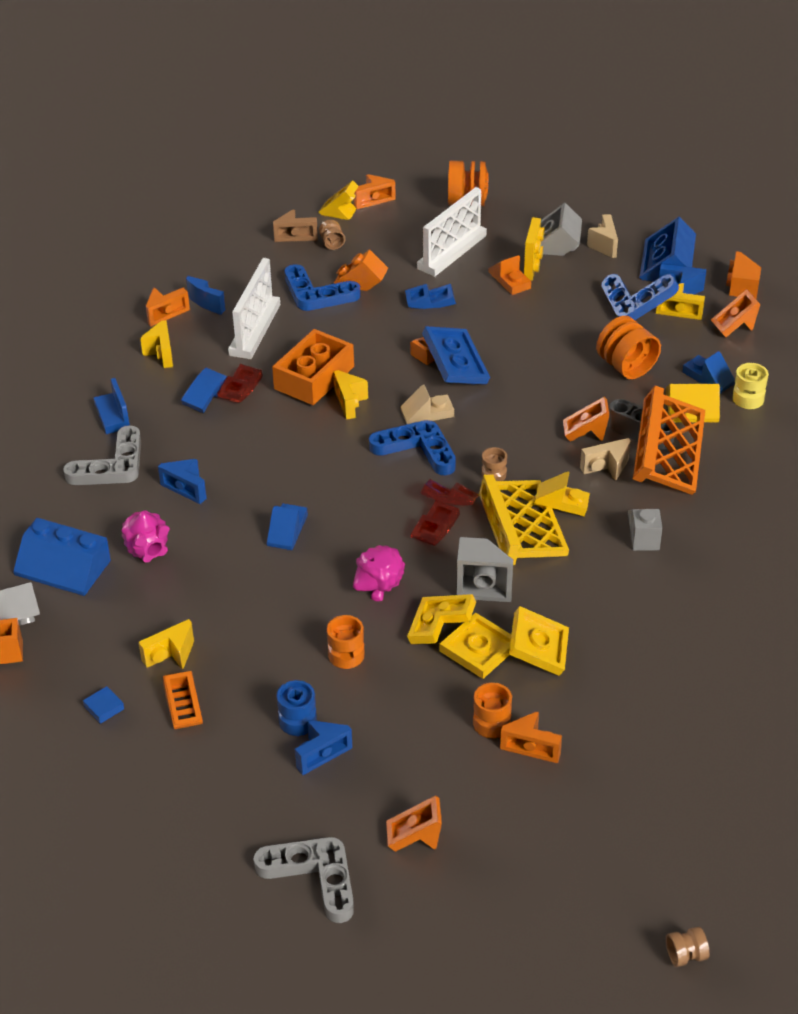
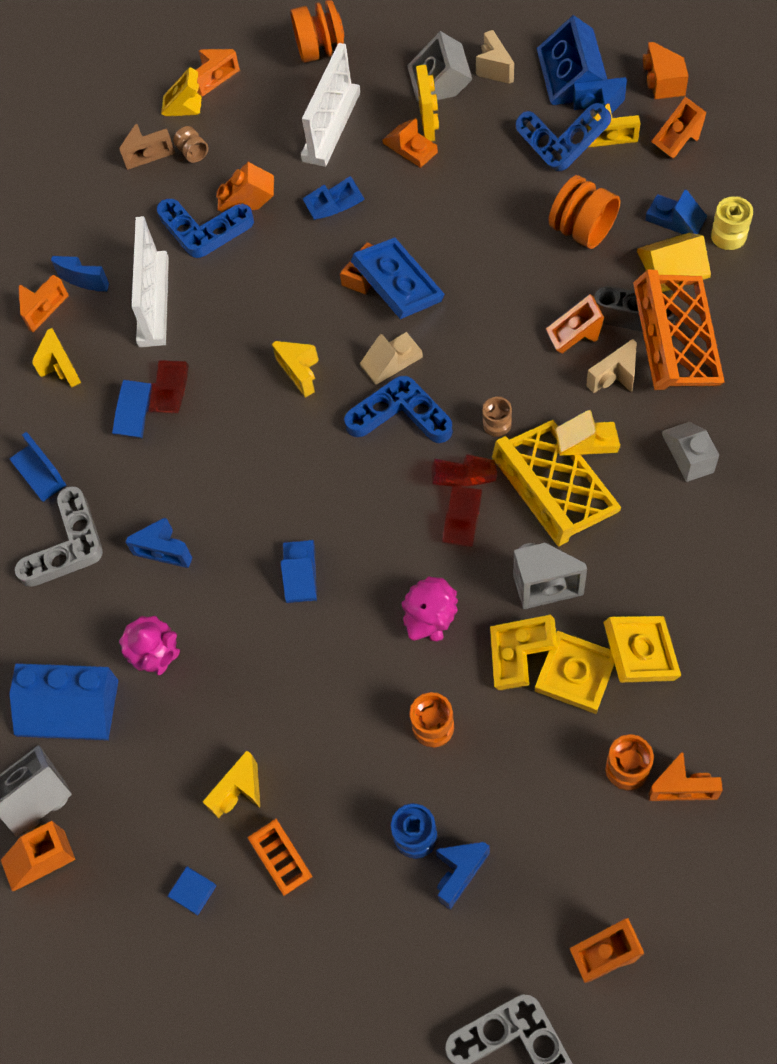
camera: 10 degrees left, 20 degrees up
orange brick [272,329,354,405] -> none

